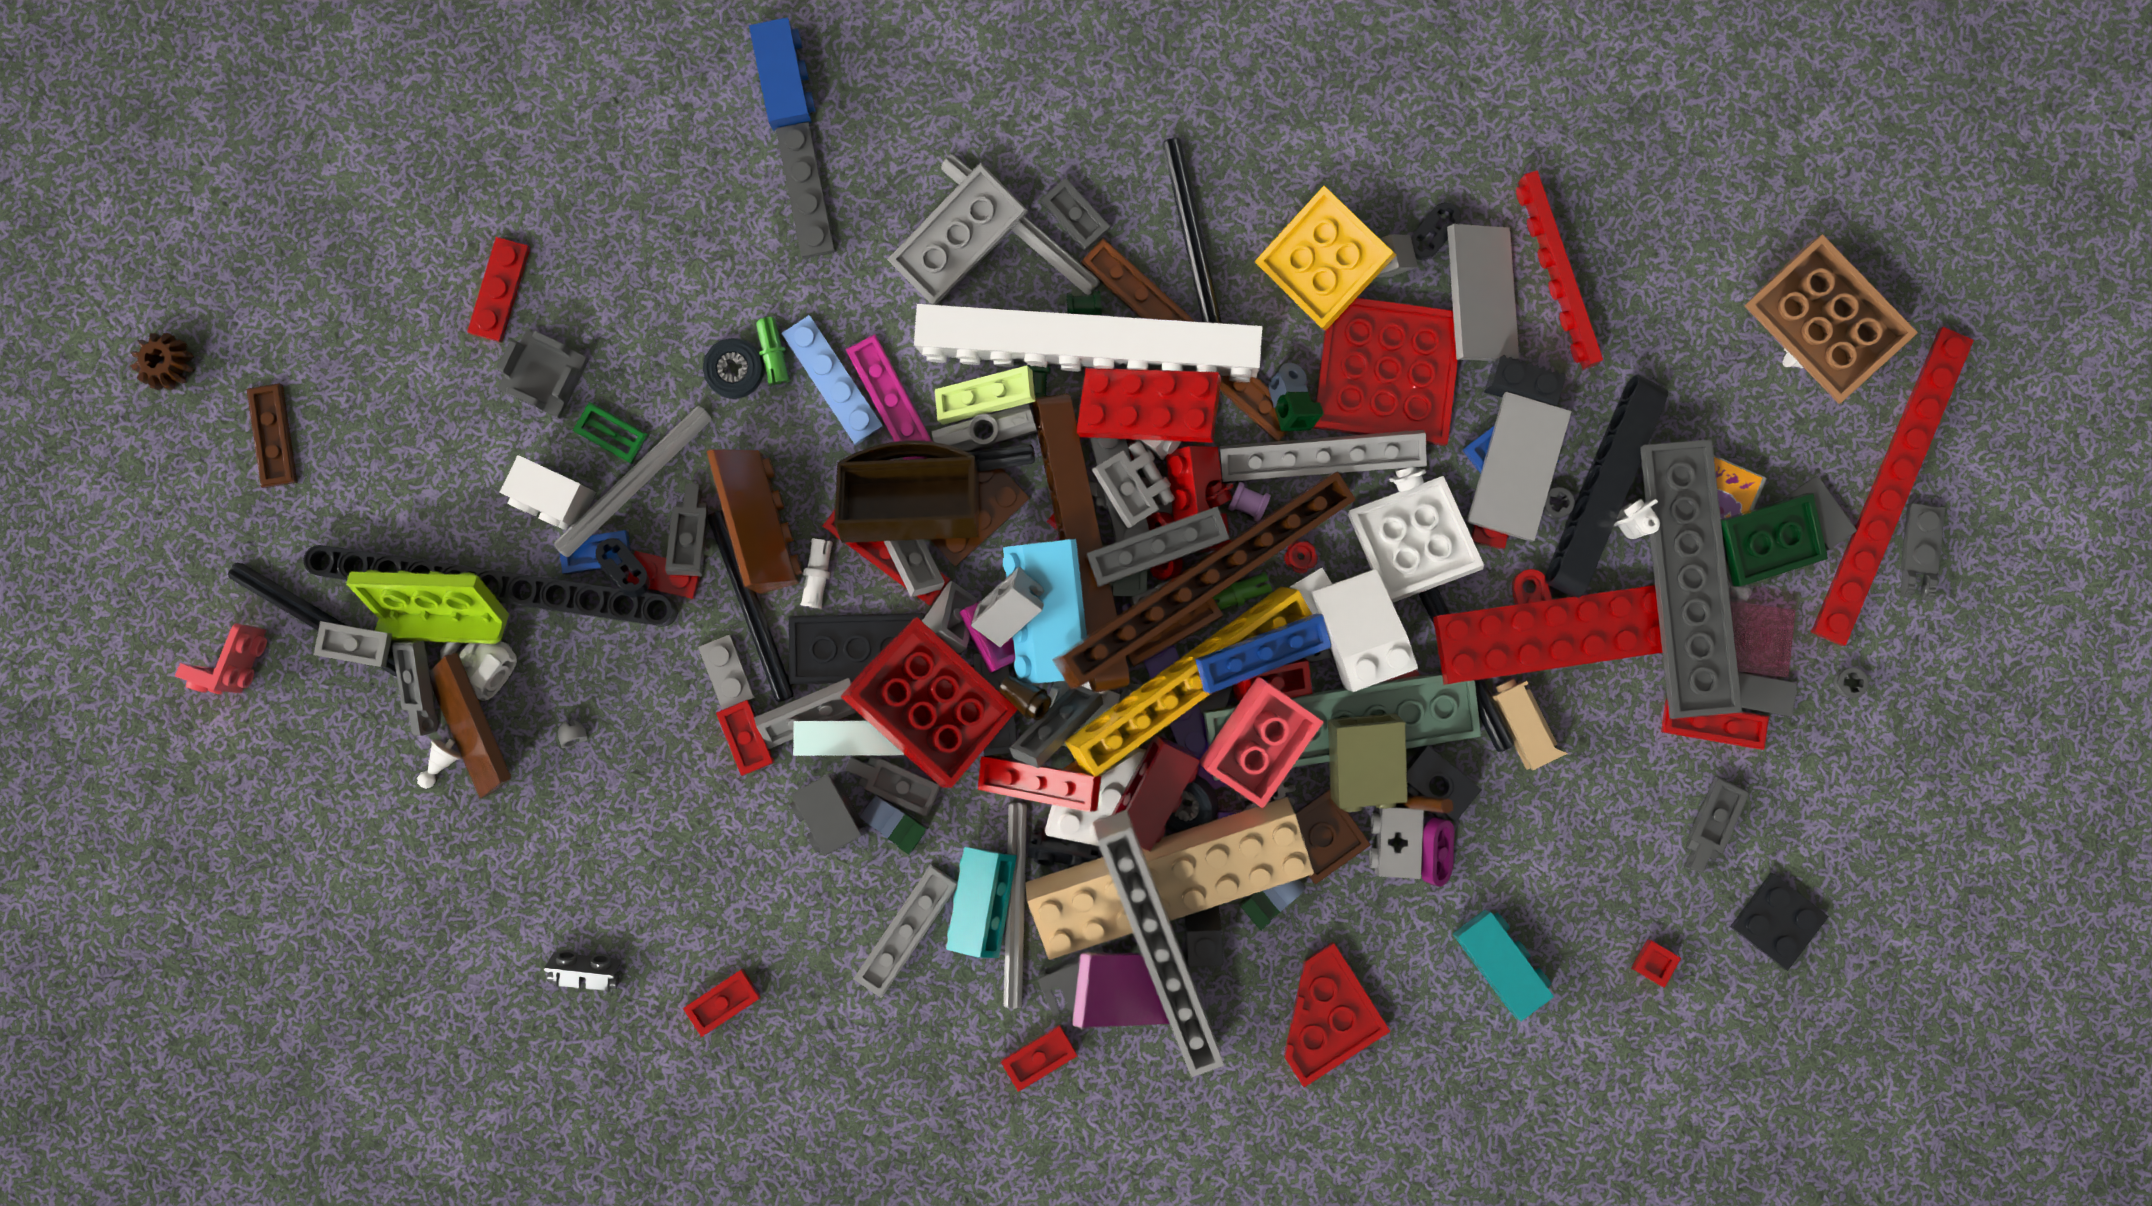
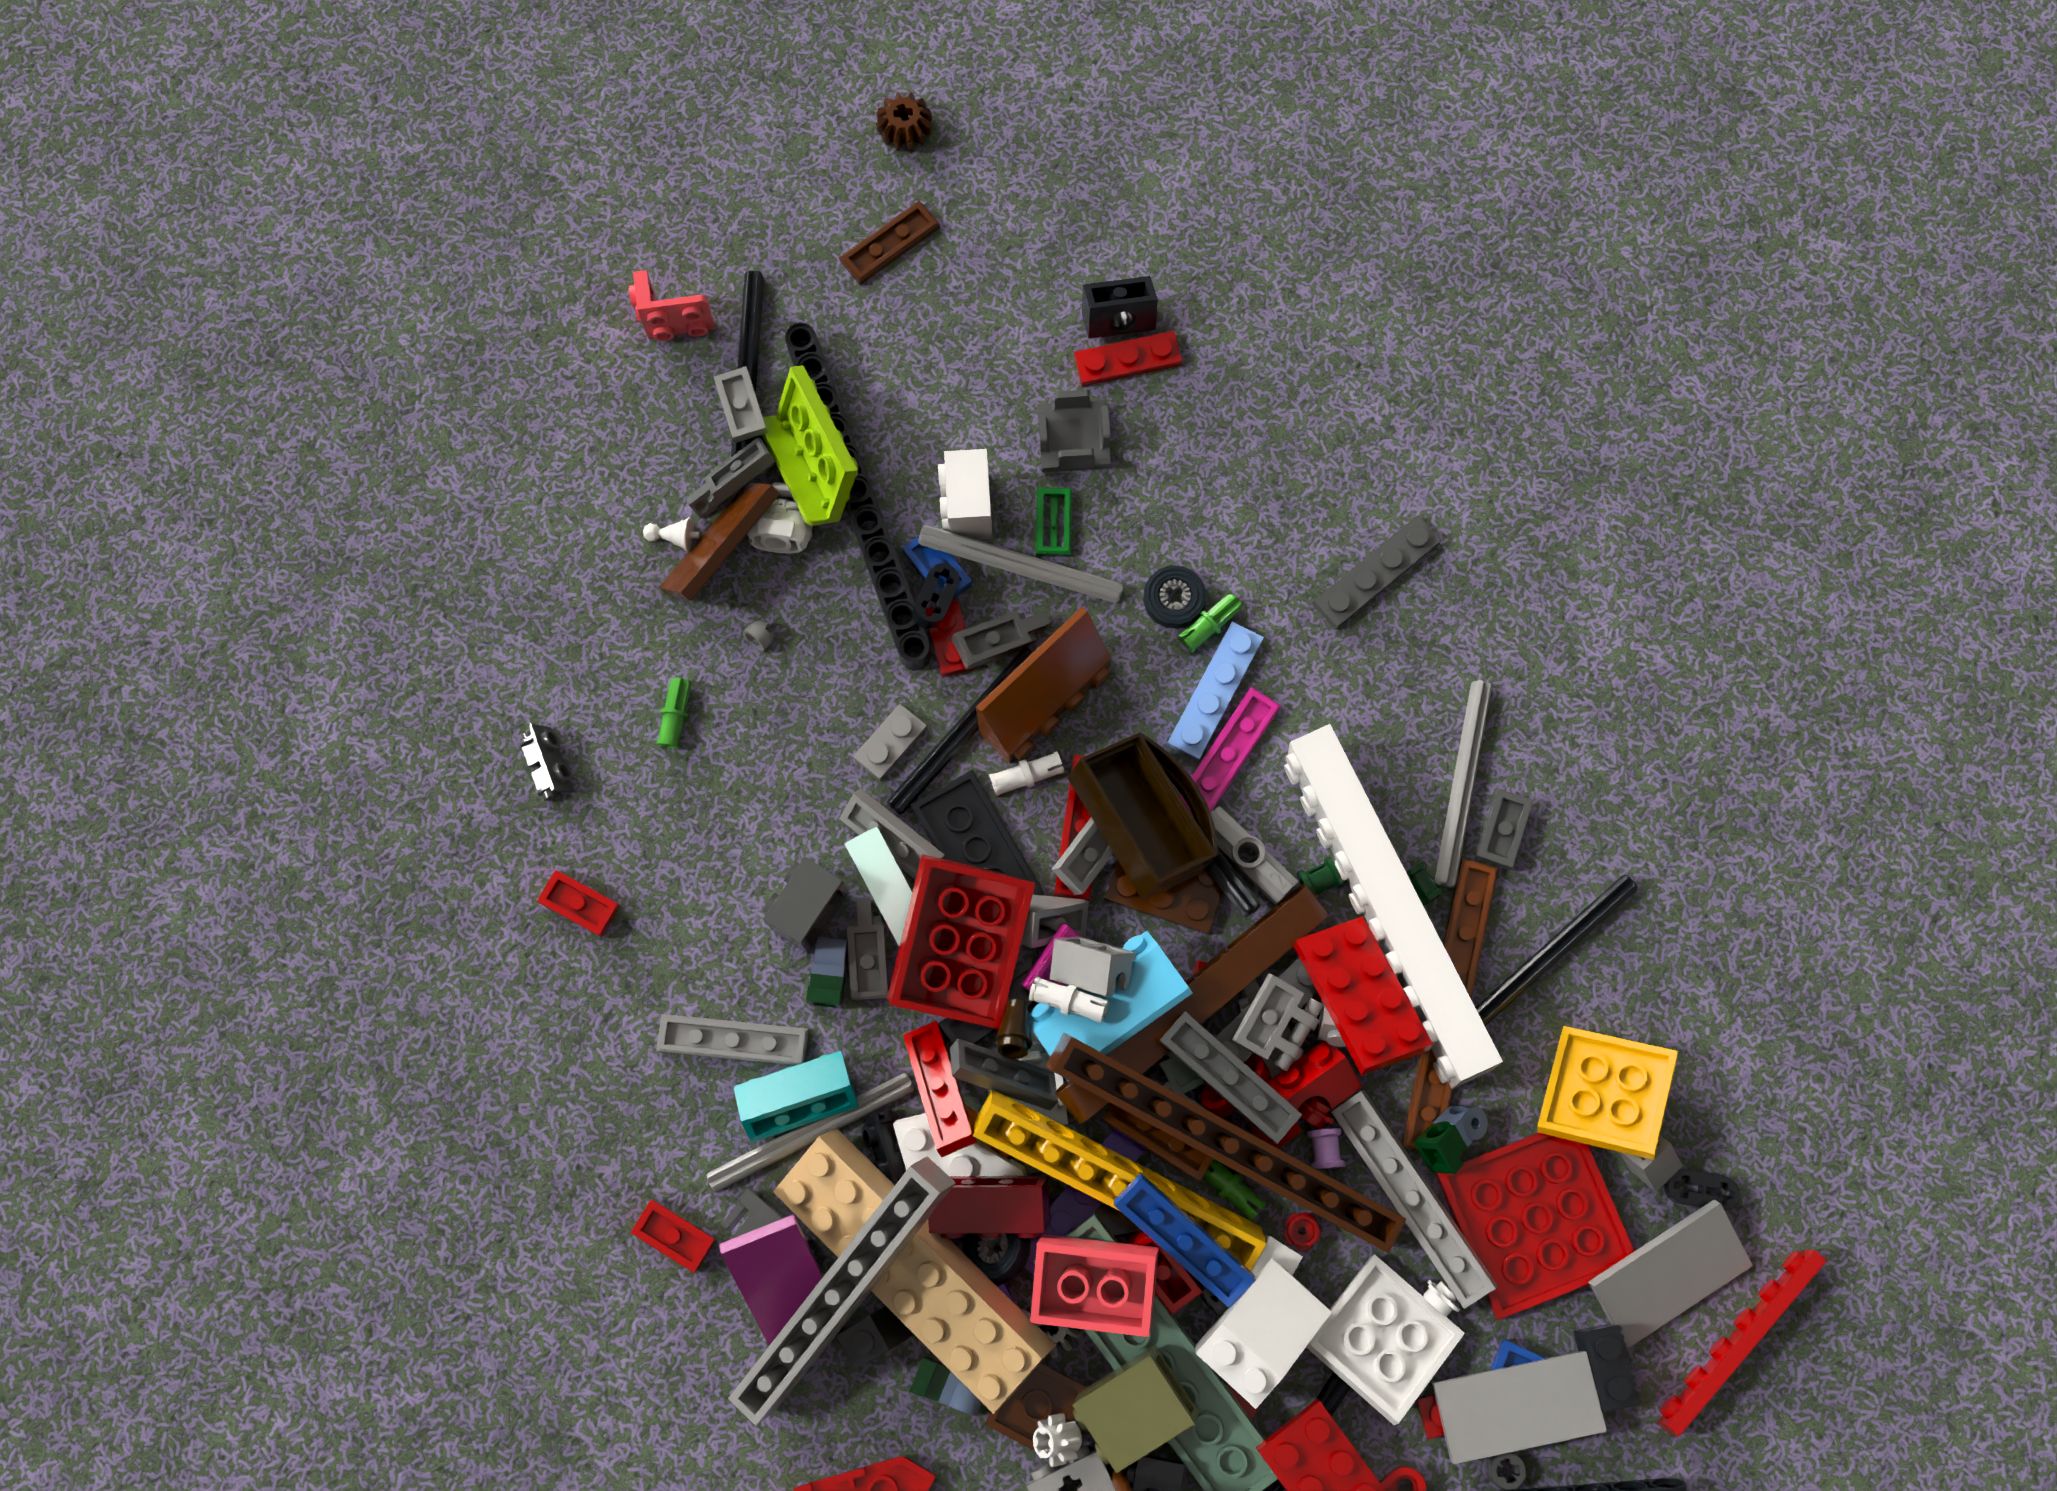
camera: 65 degrees right, 10 degrees down
red plate [716,700,775,776] -> none
blue brick [749,17,816,131] -> none
light grey tile [887,163,1029,305] -> none
yellowish green plate [935,366,1035,425] -> none
none -> bright green axle [656,677,691,750]
none -> white pin [1029,977,1109,1024]
none -> white gear [1033,1413,1082,1467]
none -> black brick [1082,276,1158,339]

